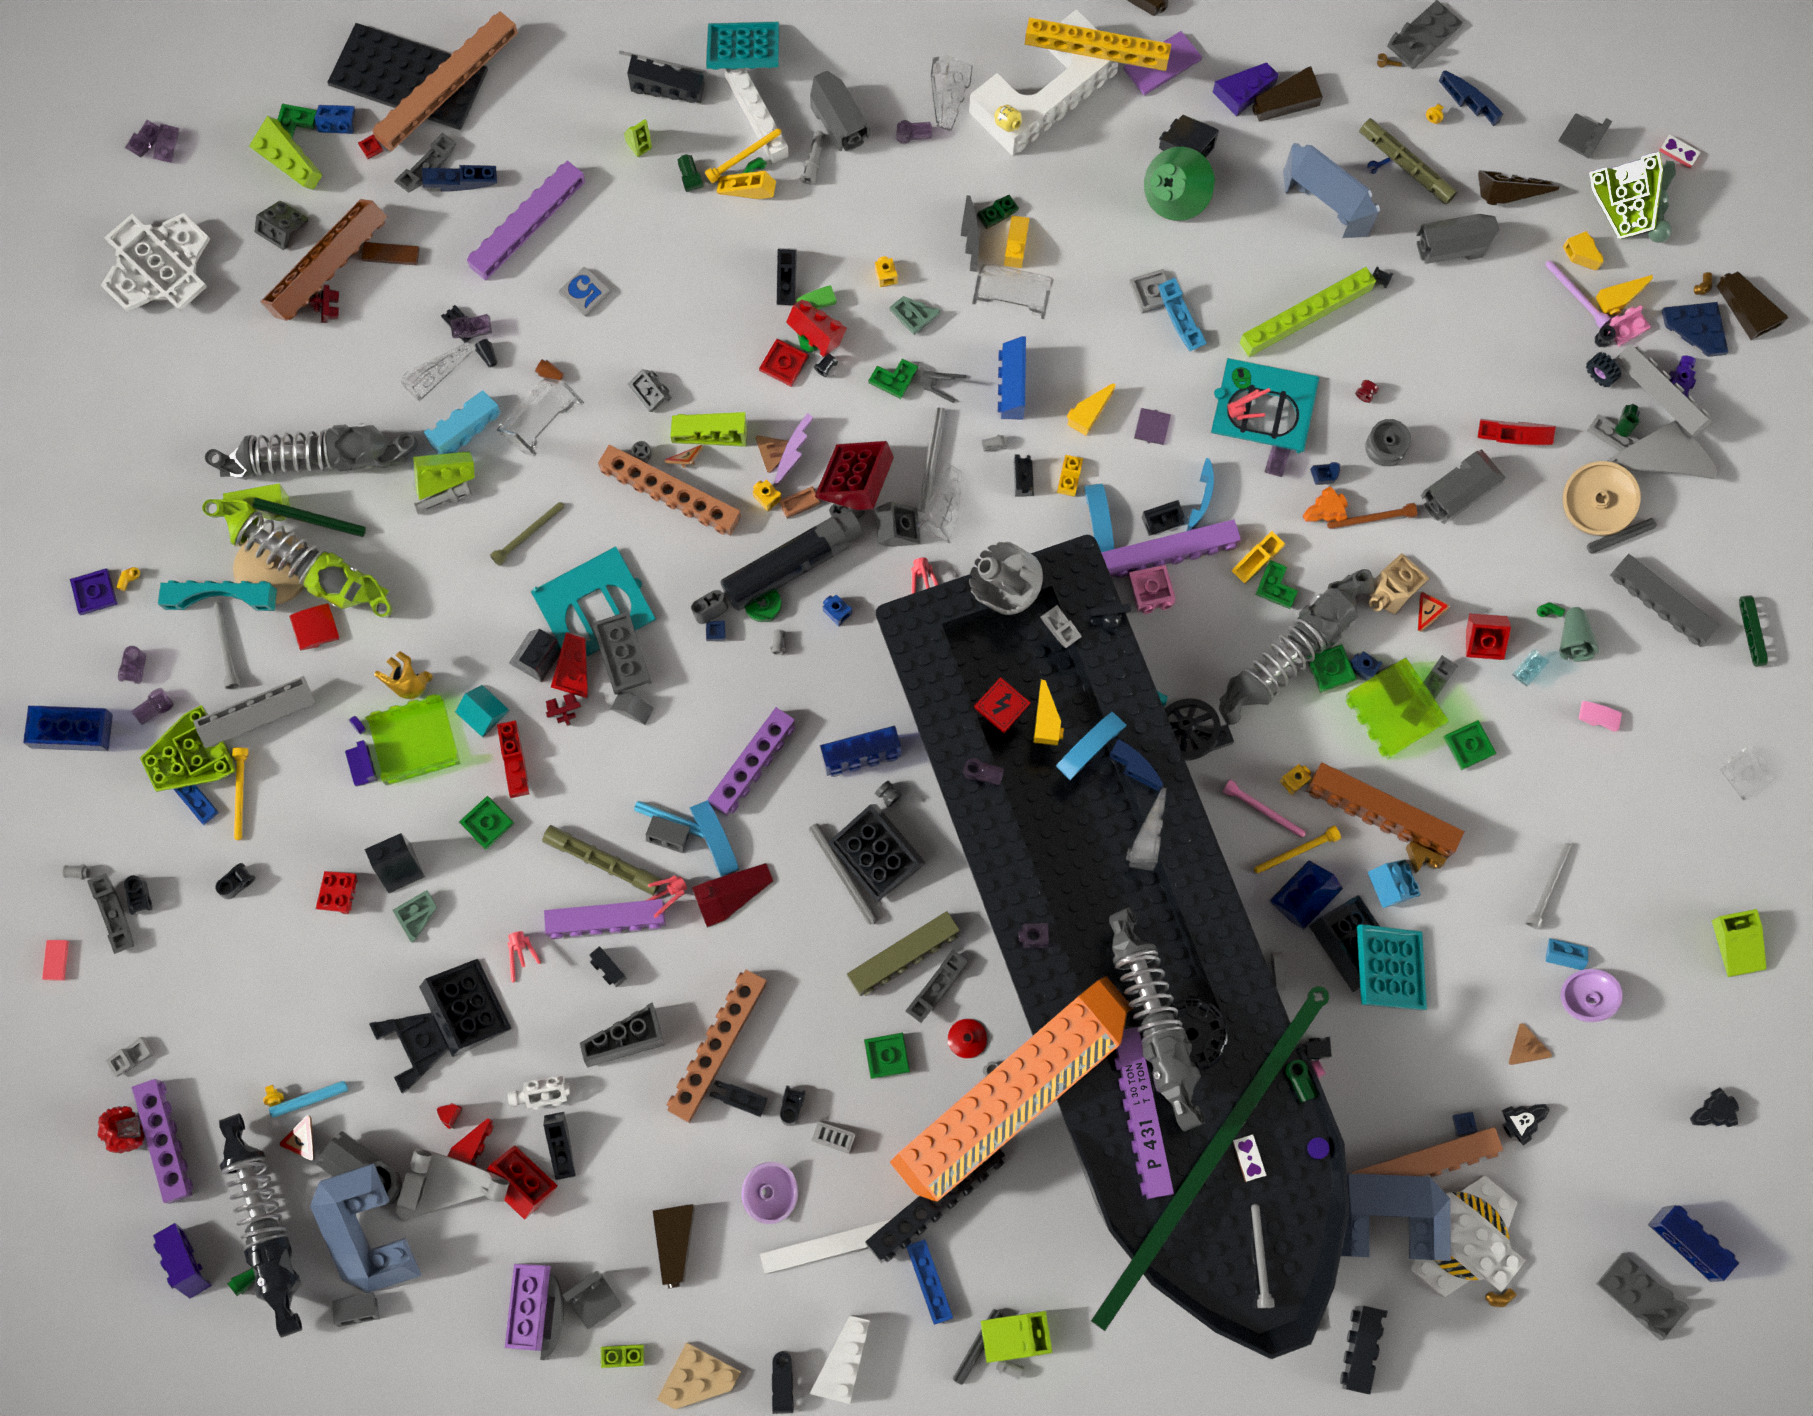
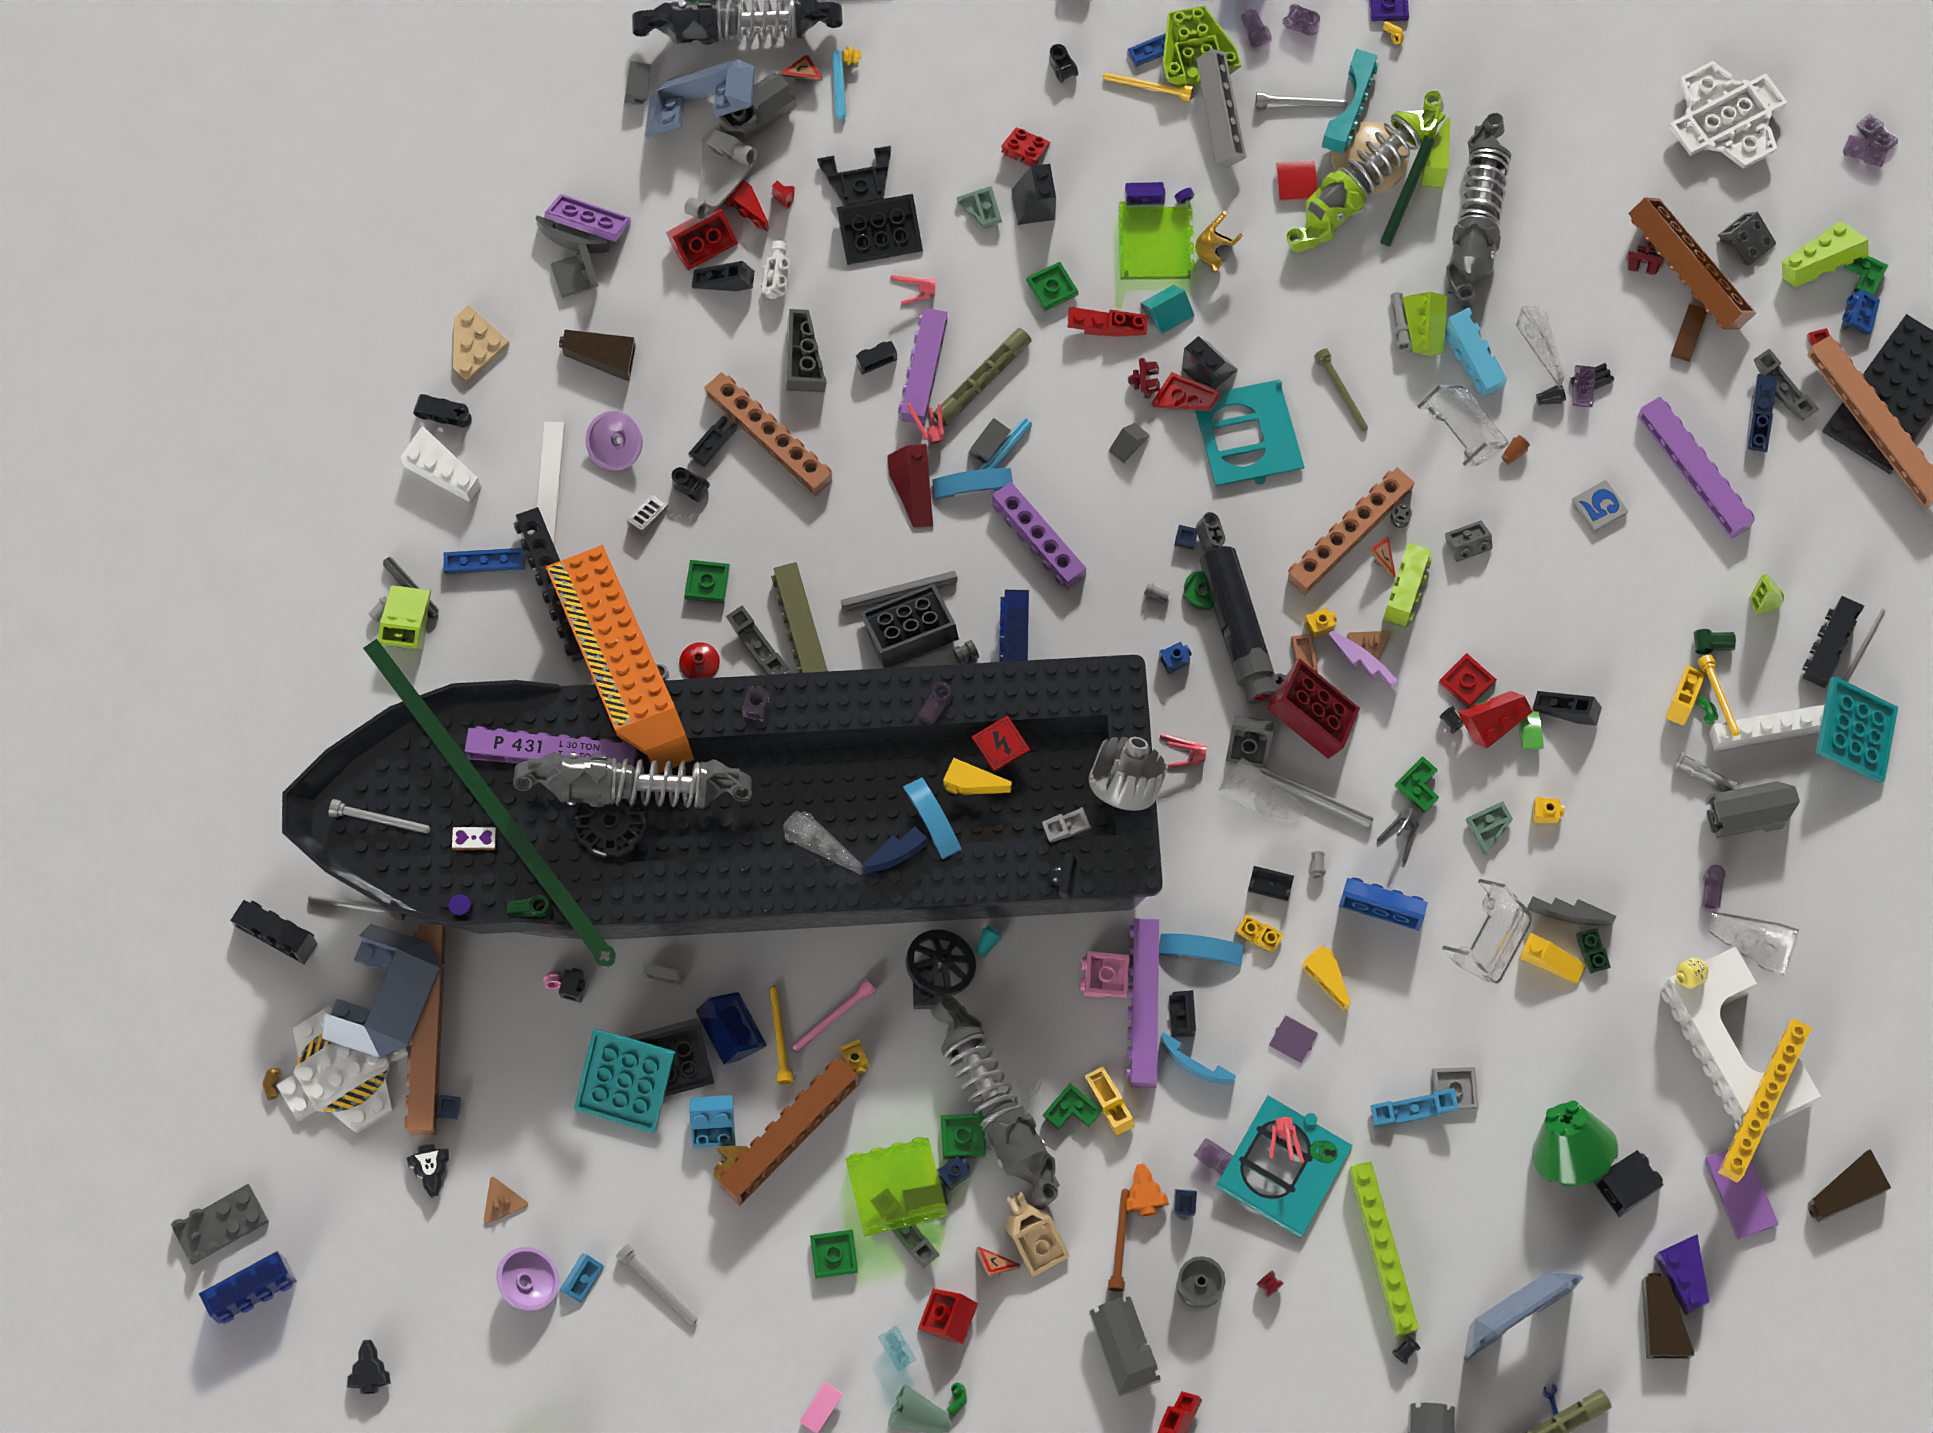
camera: 110 degrees right, 5 degrees down
dark grey hinge [592,611,651,695] -> none
lime slope [600,1345,644,1368] -> none

